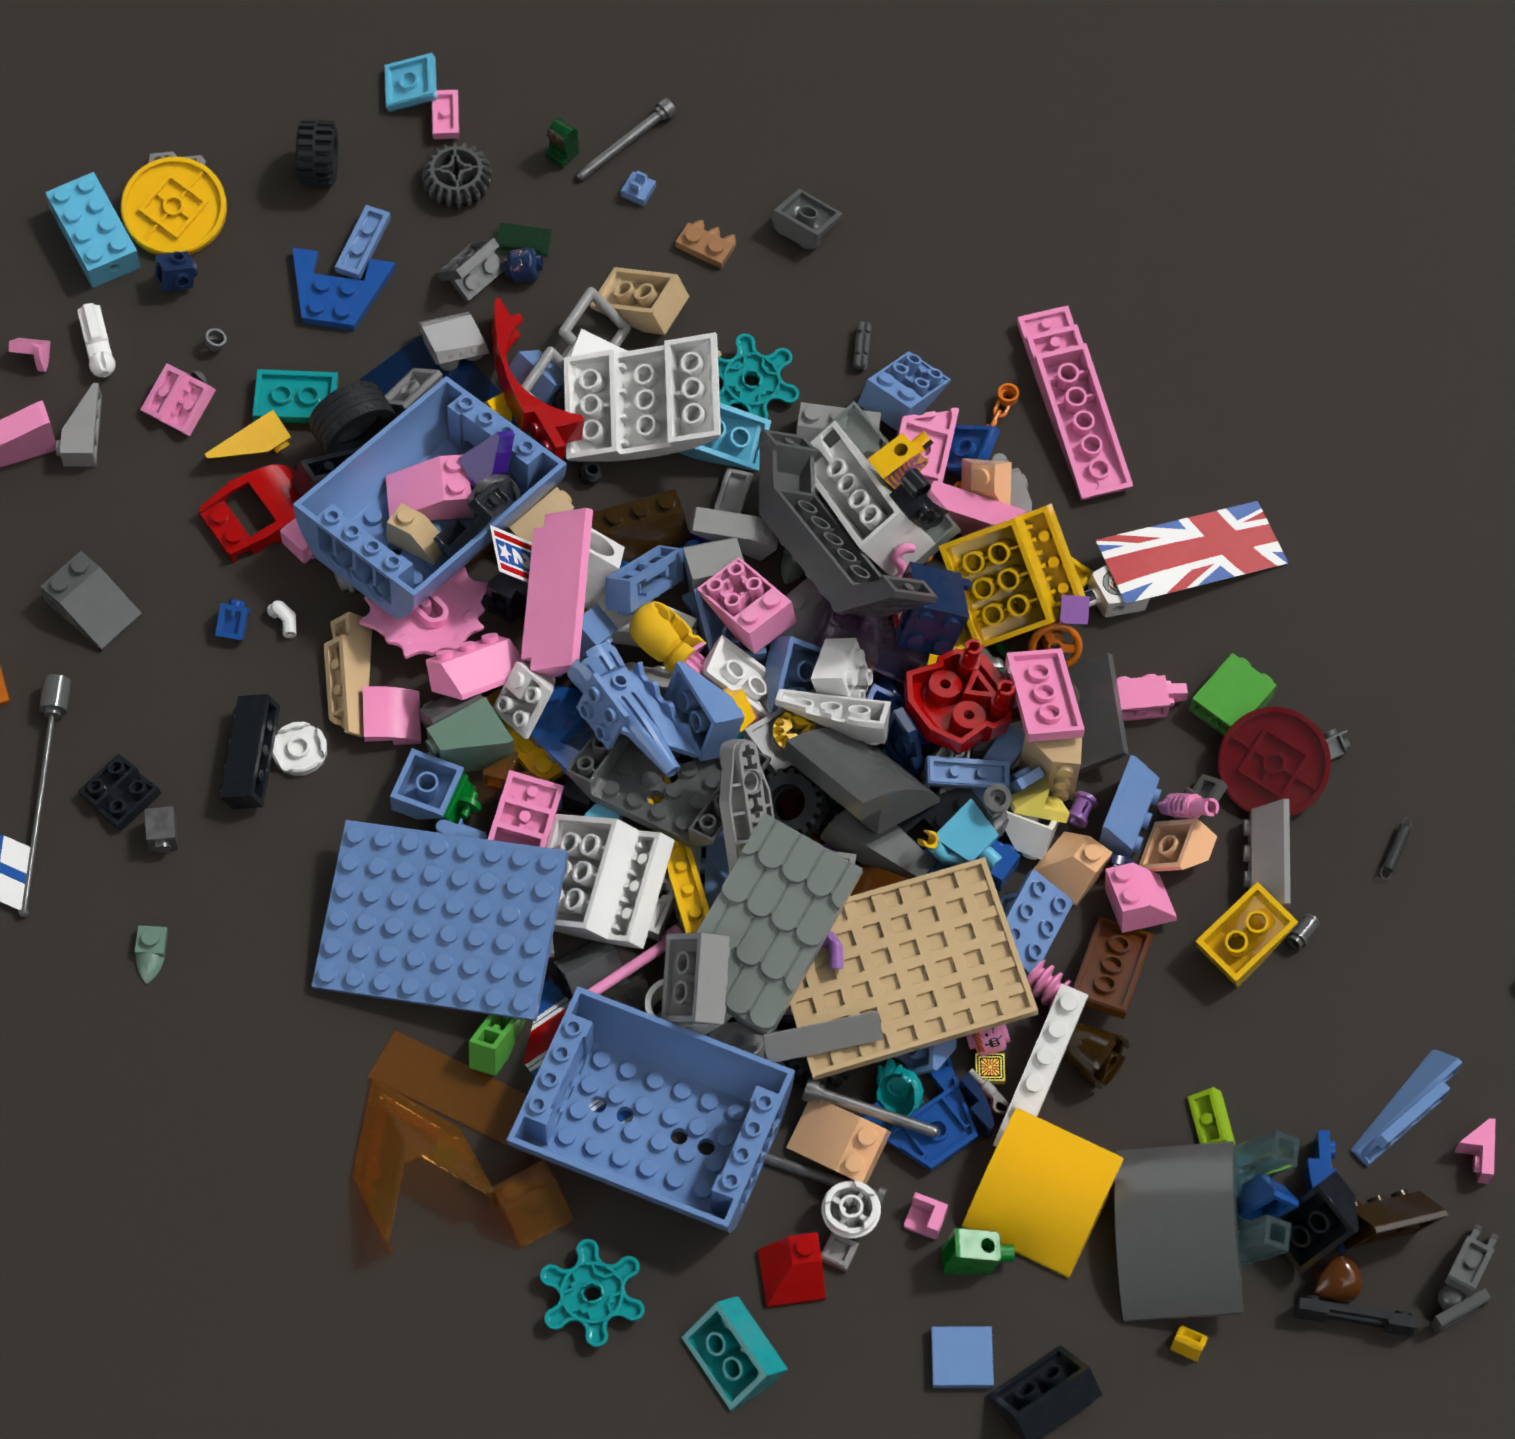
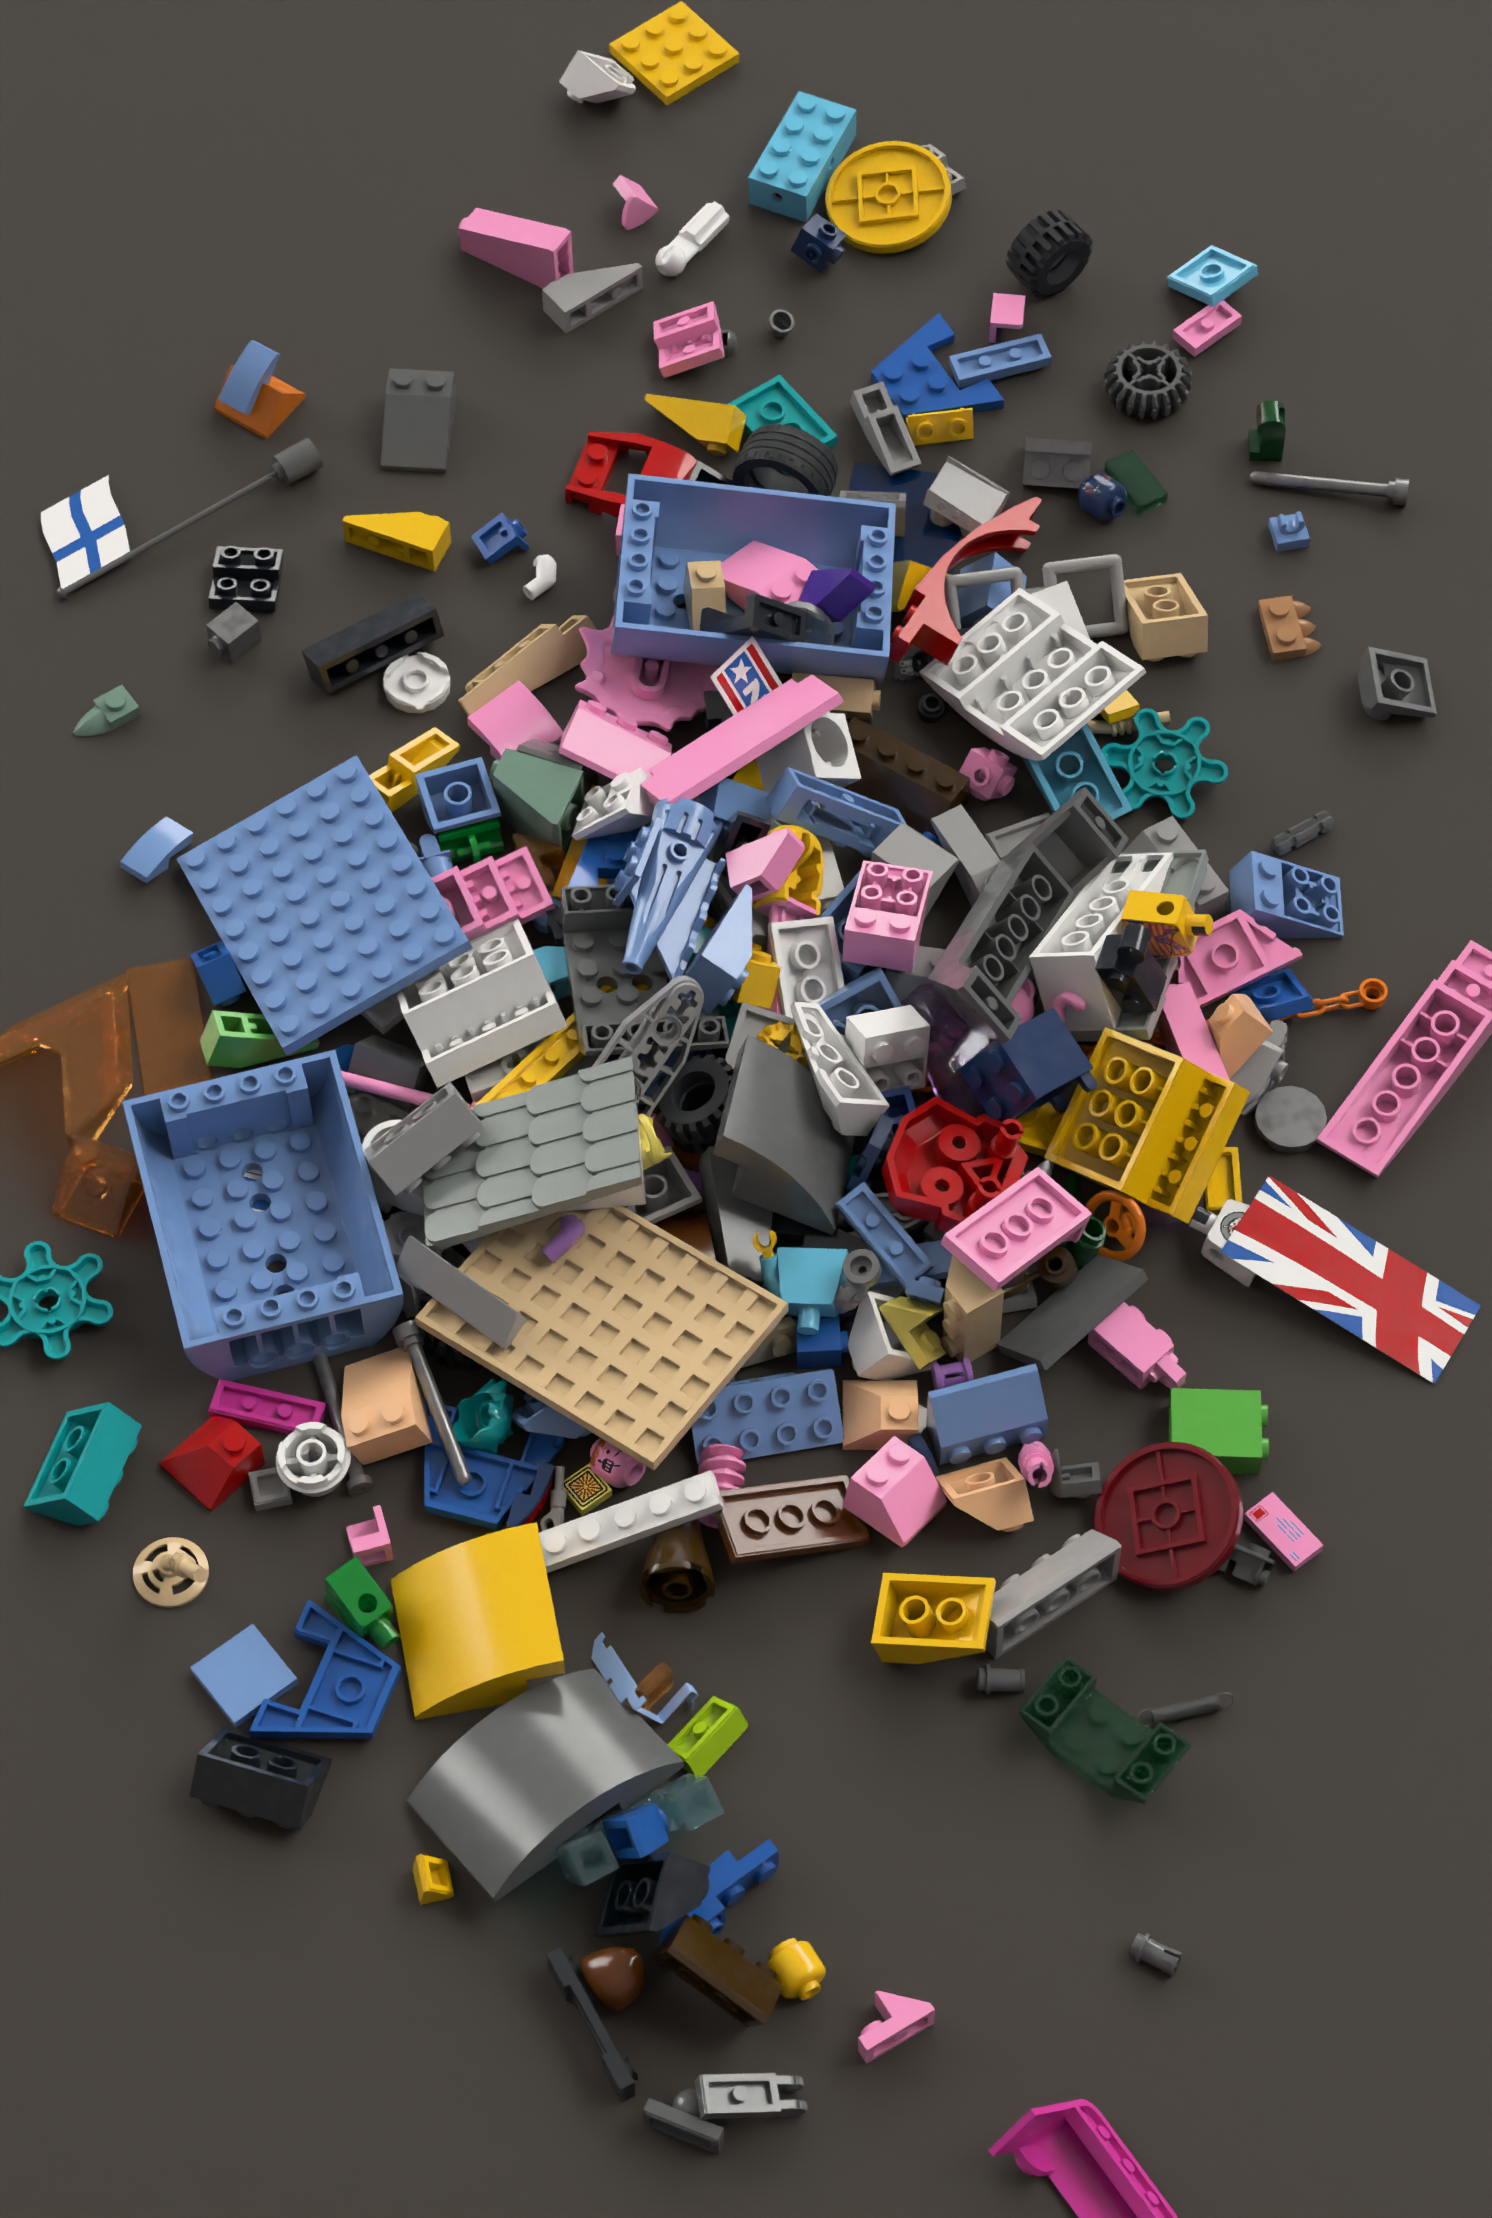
camera: 55 degrees right, 5 degrees down
medium lavender slope [1060,594,1090,624] -> none
medium blue wedge [1351,1050,1462,1168] -> none
none -> medium blue slope [119,816,193,883]
none -> tan dish [133,1537,209,1608]
none -> blue slope [190,940,246,1006]
none -> dark pink tile [208,1379,327,1435]
none -> blue wing [249,1599,402,1739]
none -> yellow slope [342,512,451,572]
none -> yellow slope [369,727,460,813]
none -> light blue piece [591,1632,698,1724]
none -> clear orange tile [636,1662,673,1711]
none -> black slope [713,811,771,876]
none -> bright pink slope [726,827,805,902]
none -> yellow head [767,1938,826,2001]
none -> light grey slope [850,381,922,476]
none -> yellow hinge [905,408,974,446]
none -> bright pink brick [959,747,1017,801]
none -> bright pink panel [989,293,1025,343]
none -> clear green slope [1019,1655,1192,1804]
none -> bright pink tile [1243,1492,1323,1572]
none -> flat silver tile [1254,1086,1327,1154]

